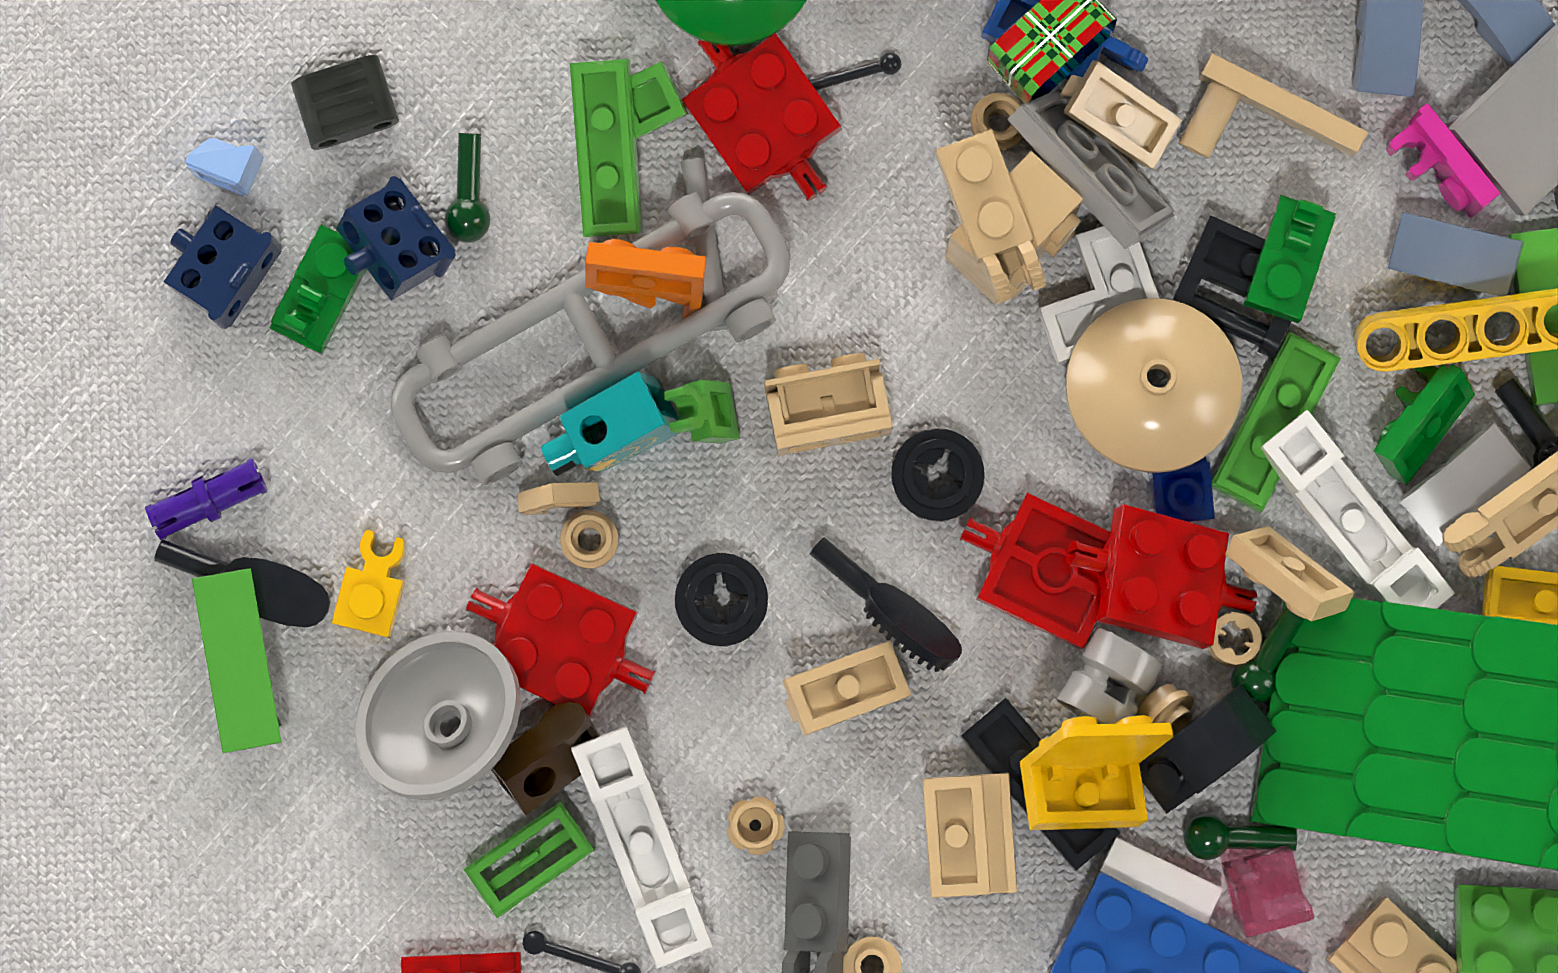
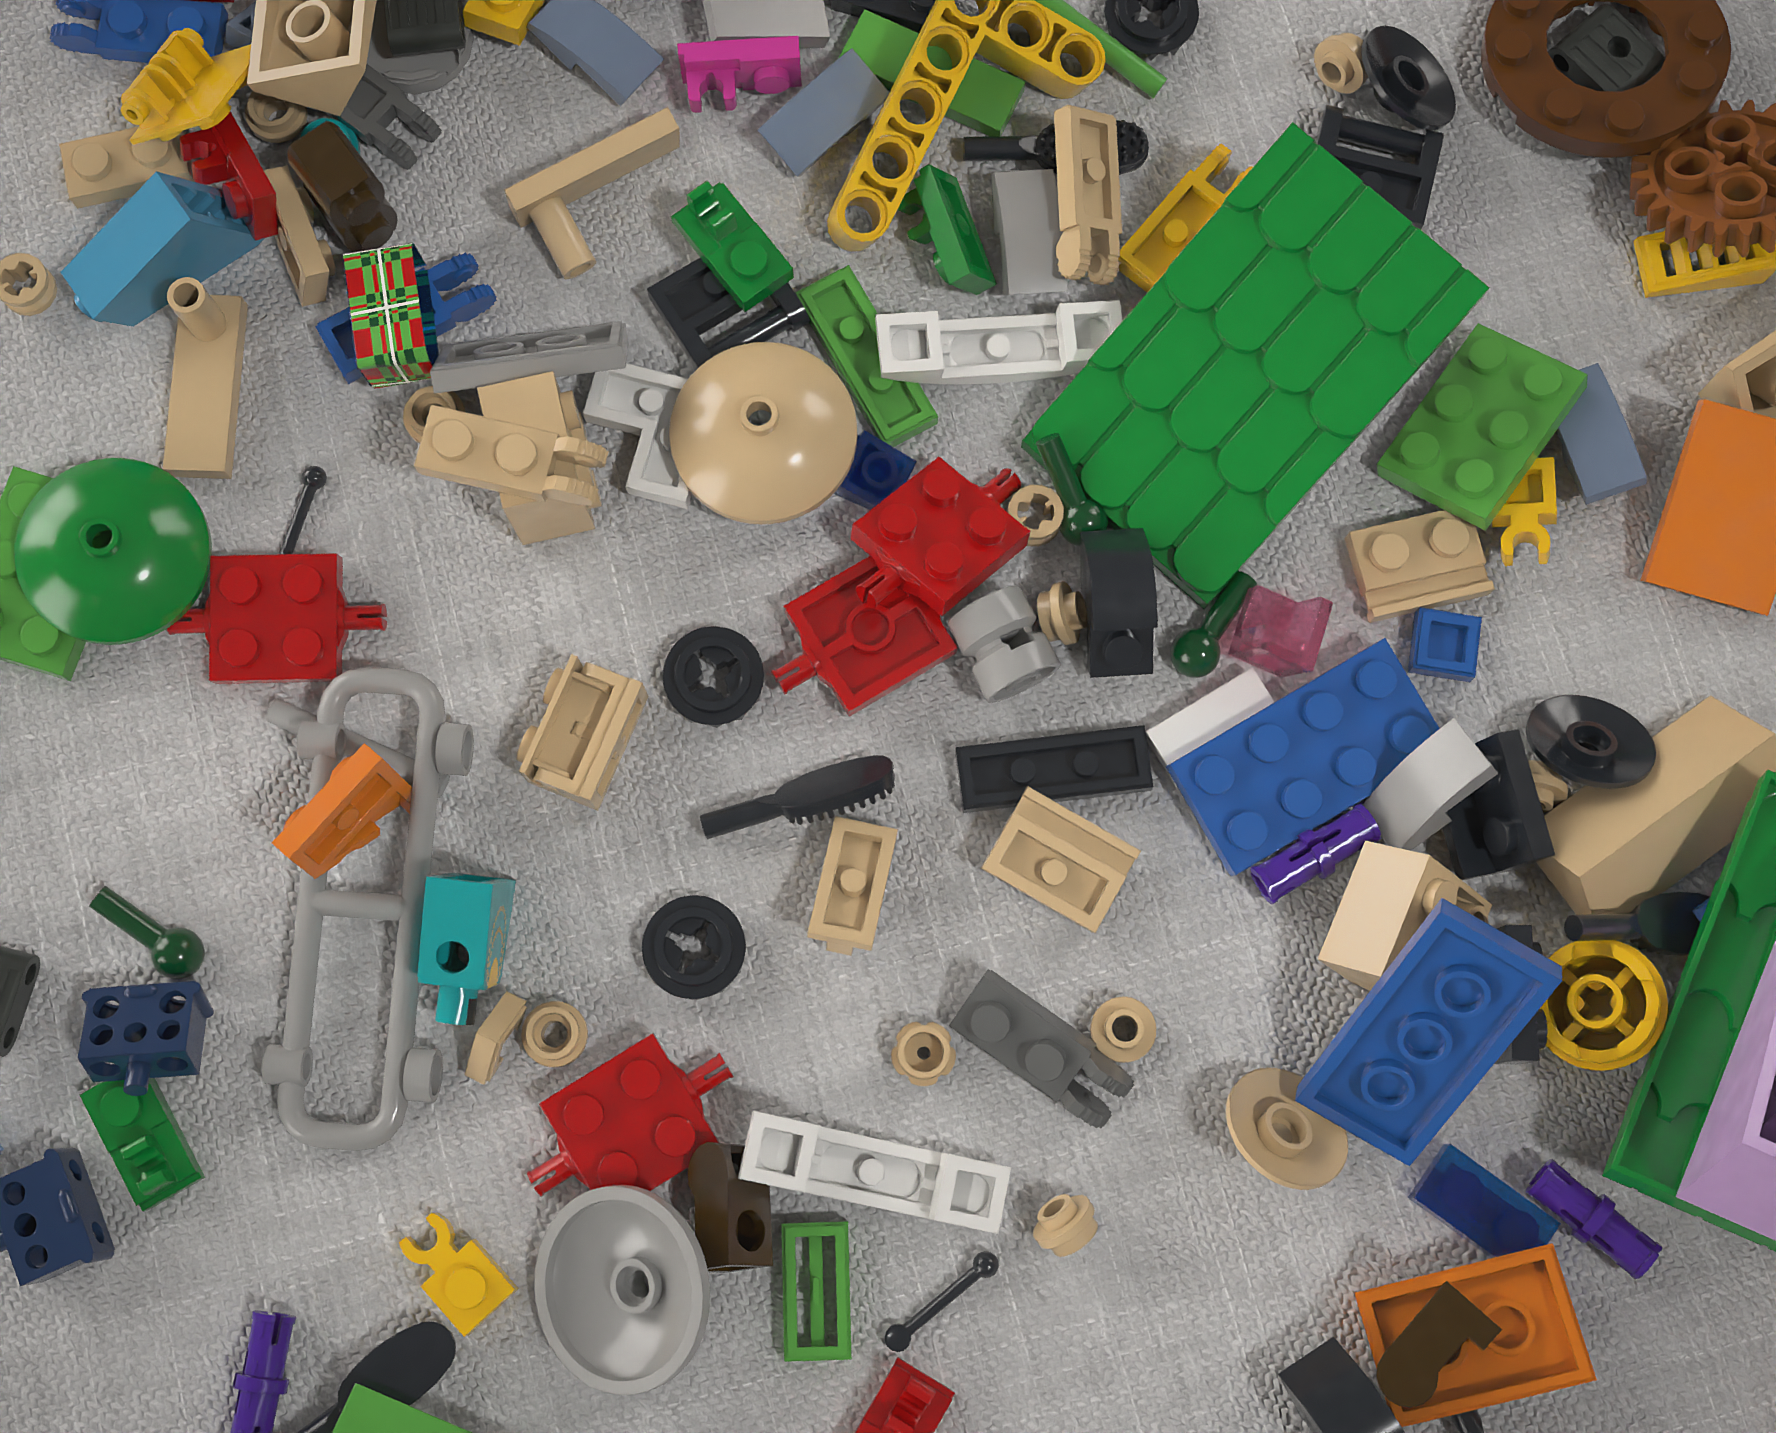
camera: 60 degrees left, 5 degrees down
bright green tile [570,59,643,237] -> none
bright green plate [631,62,689,139] -> none
bright green plate [664,380,740,444] -> none
yellow bracket [1020,715,1173,830] -> none
tan plate [1060,60,1182,169] -> none
tan plate [1225,526,1355,622] -> none

